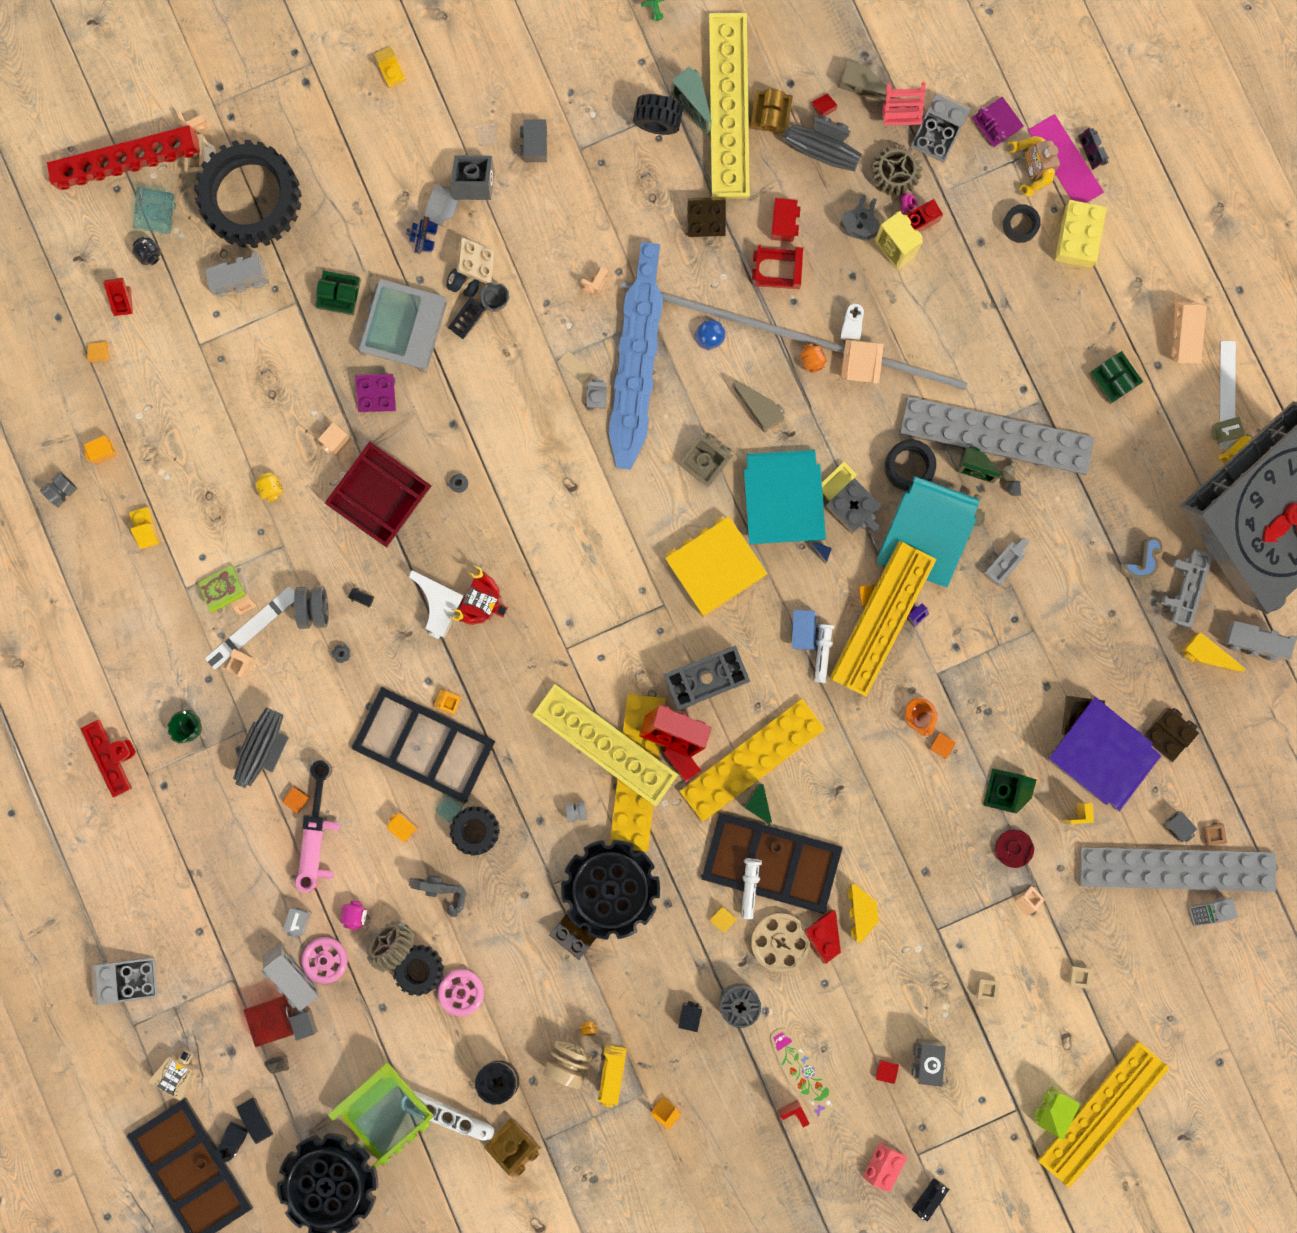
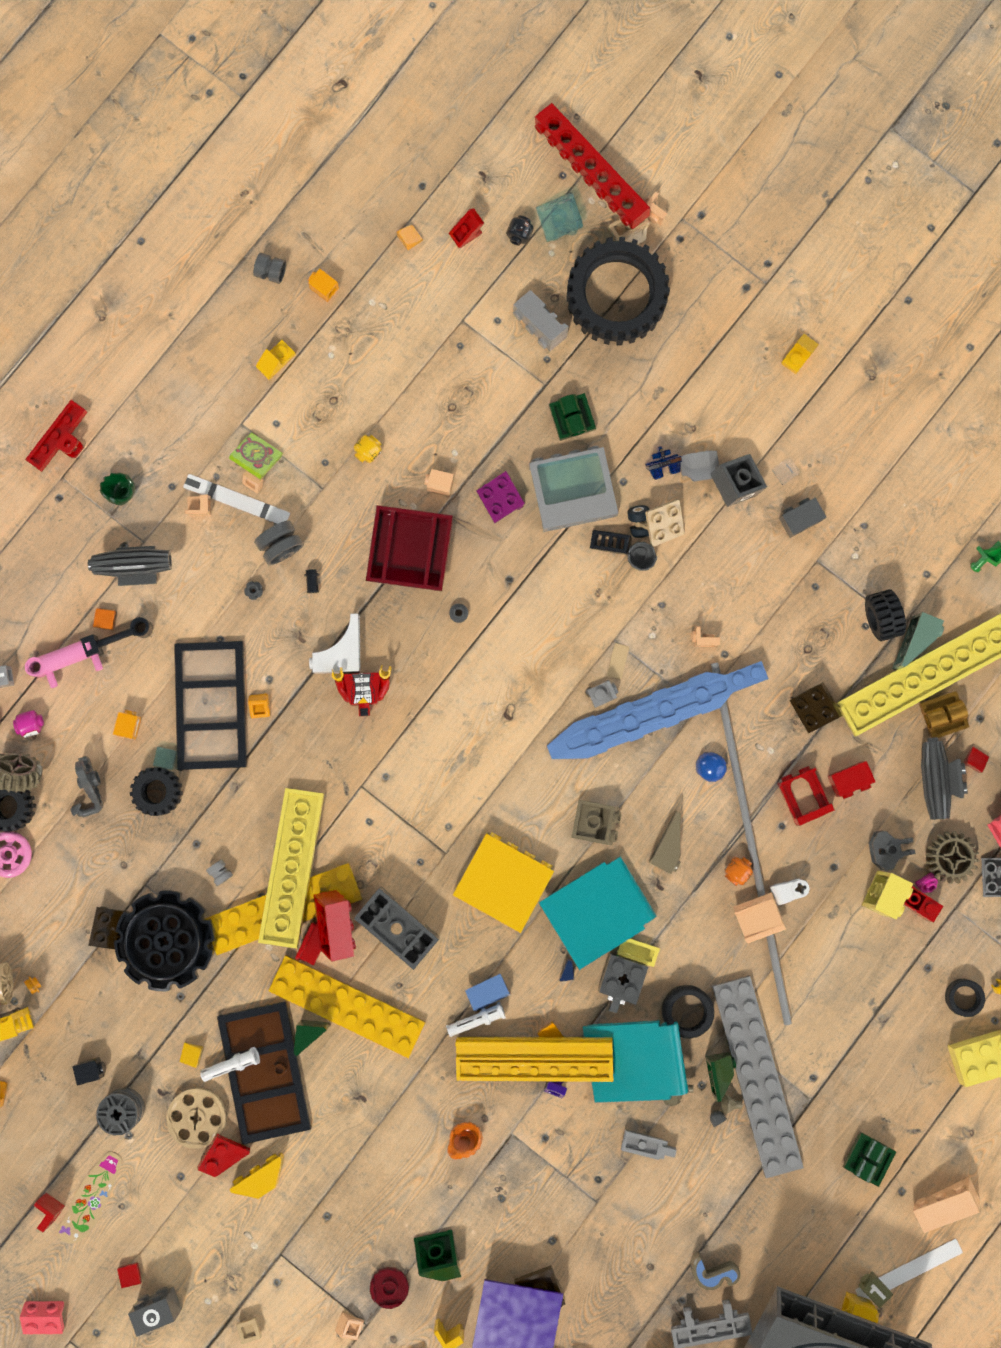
camera: 55 degrees right, 0 degrees up
orange tile [929,732,956,759] -> none

